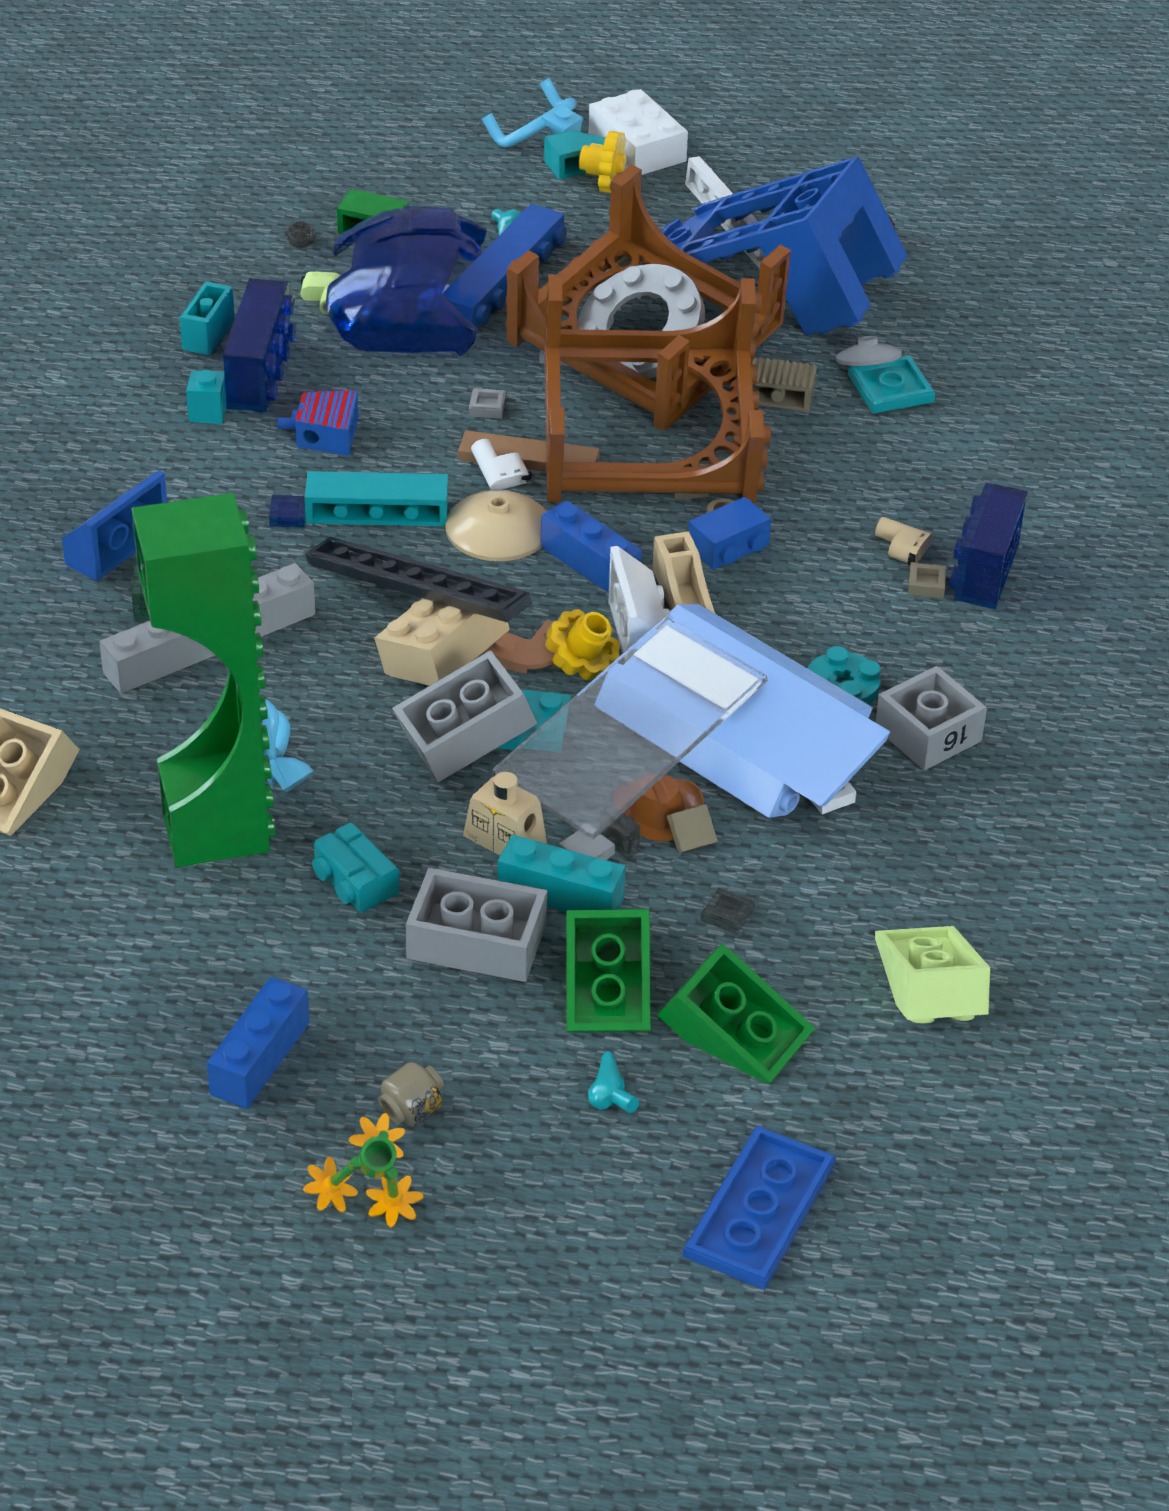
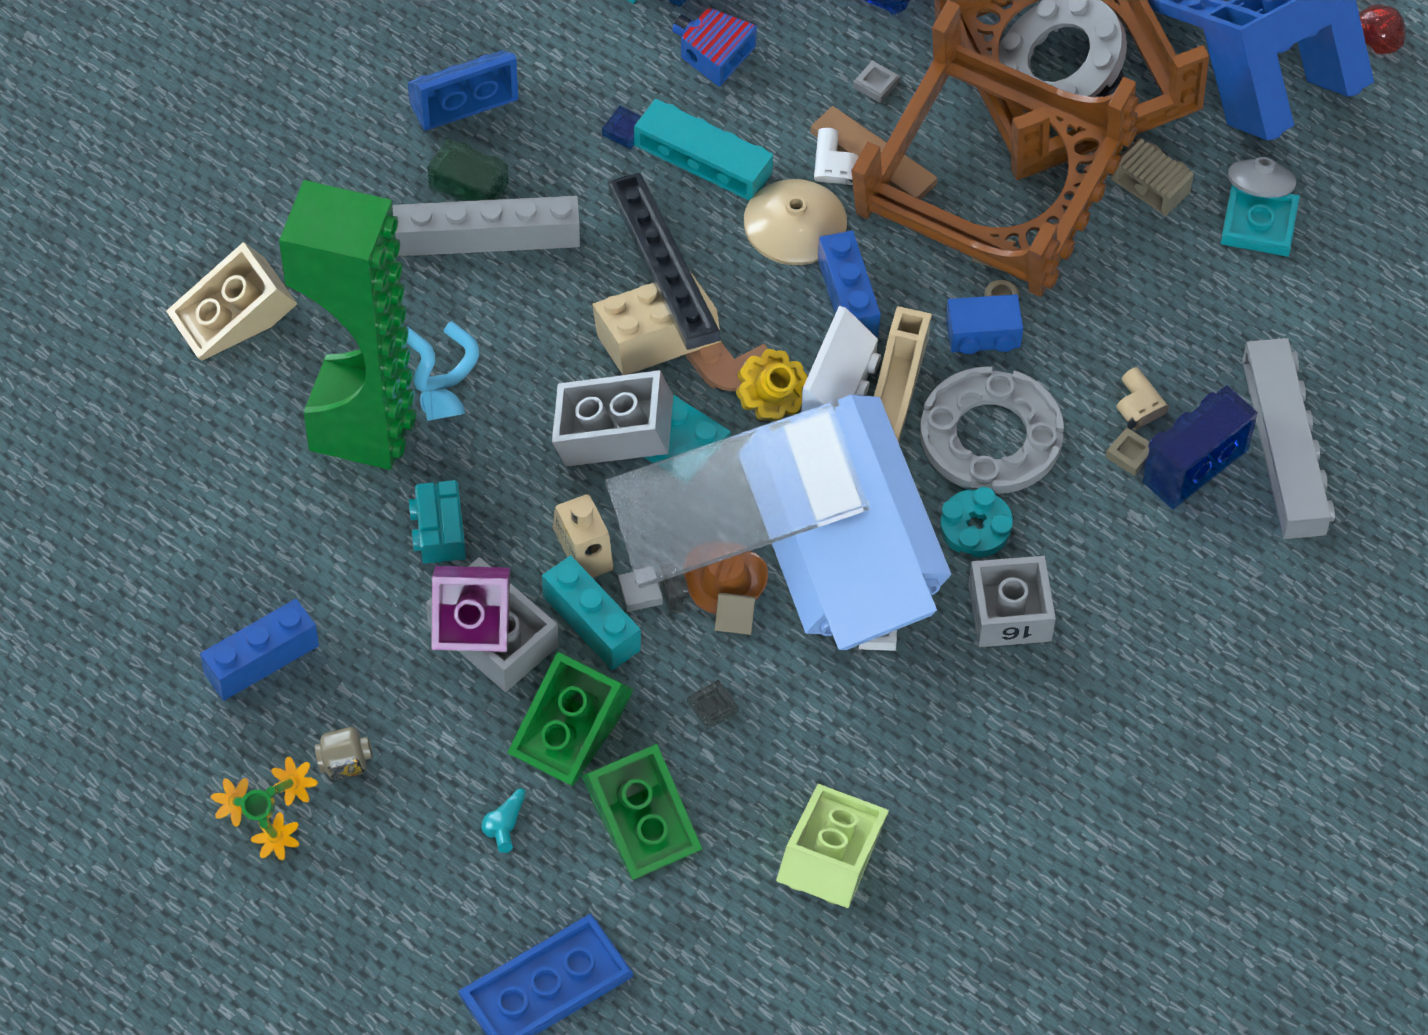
camera: 30 degrees right, 15 degrees up
none -> magenta slope [431,566,510,652]
none -> light grey plate [920,367,1064,494]
none -> light grey brick [1242,338,1335,539]

